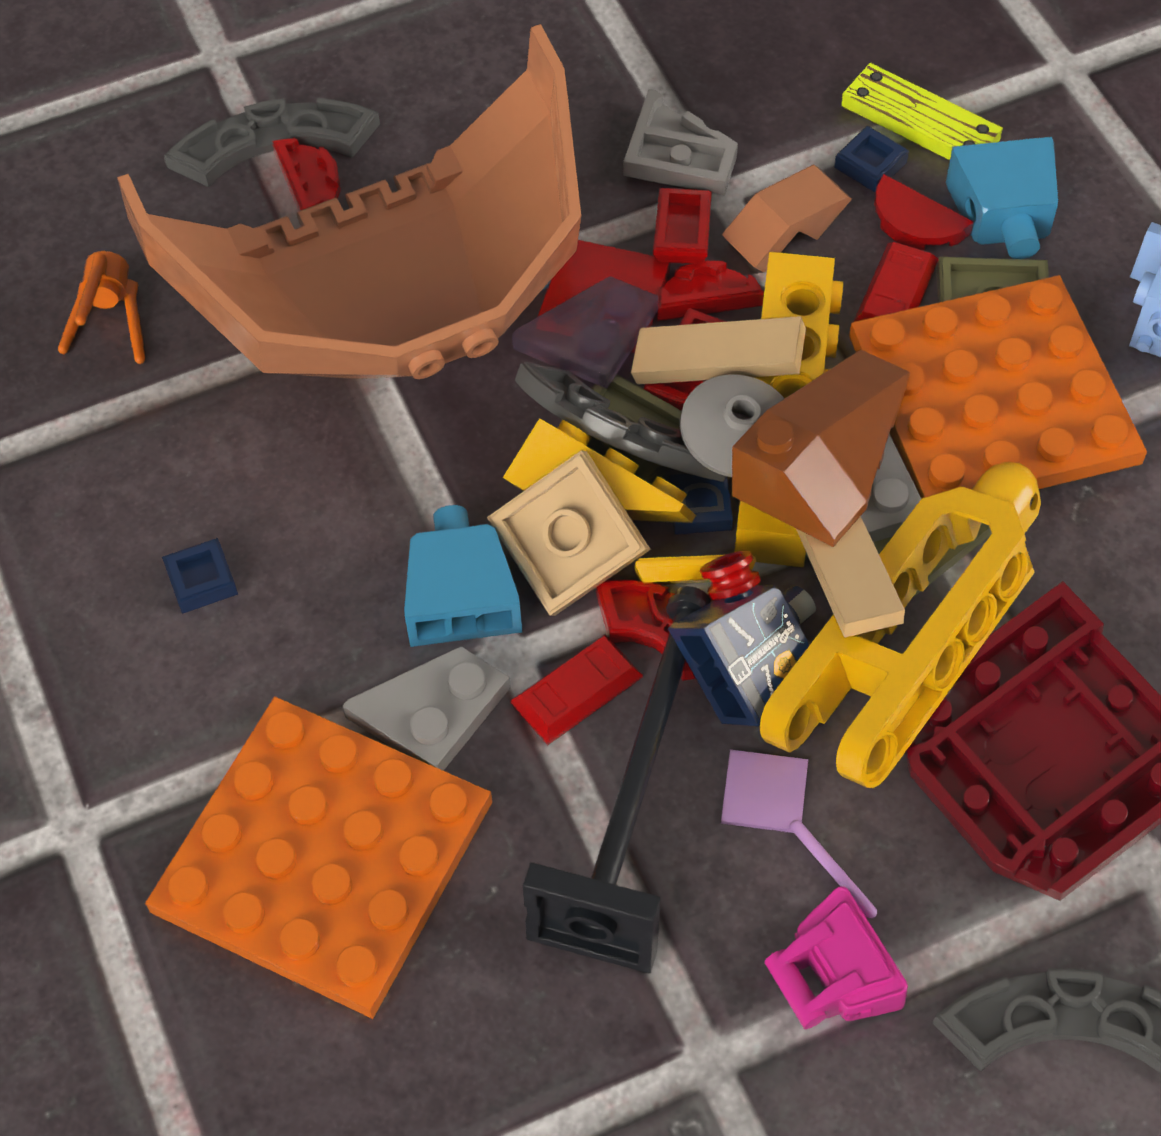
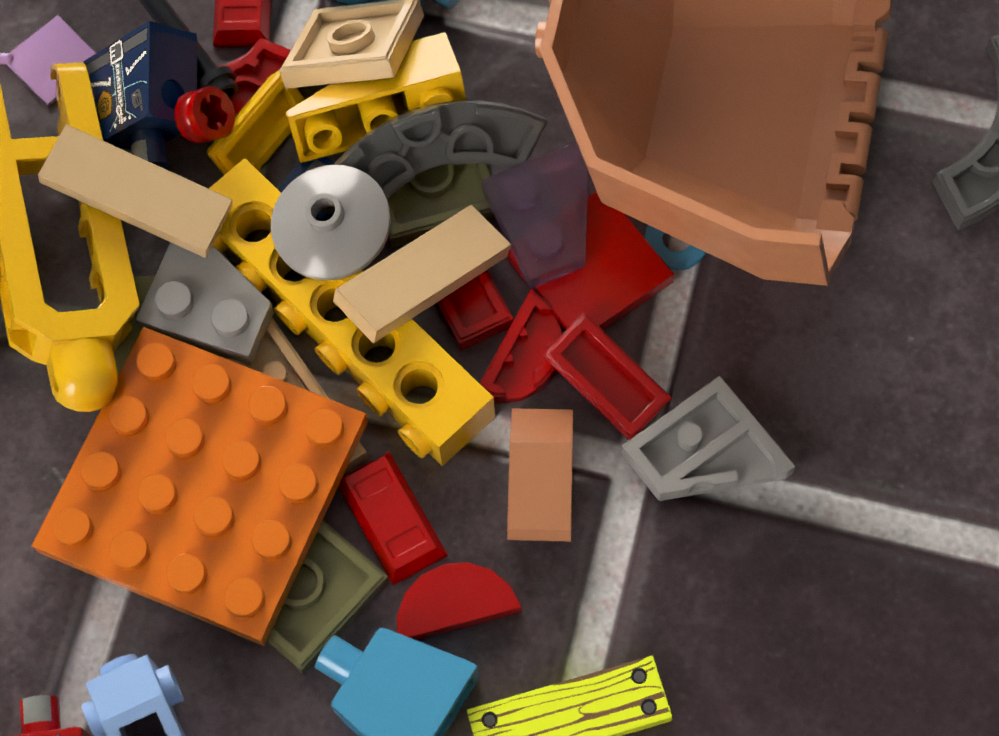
camera: 130 degrees right, 10 degrees up
red tile [272,138,341,211] -> none
dark orange wedge [732,350,910,547] -> none
dark blue tile [834,125,909,192] -> none

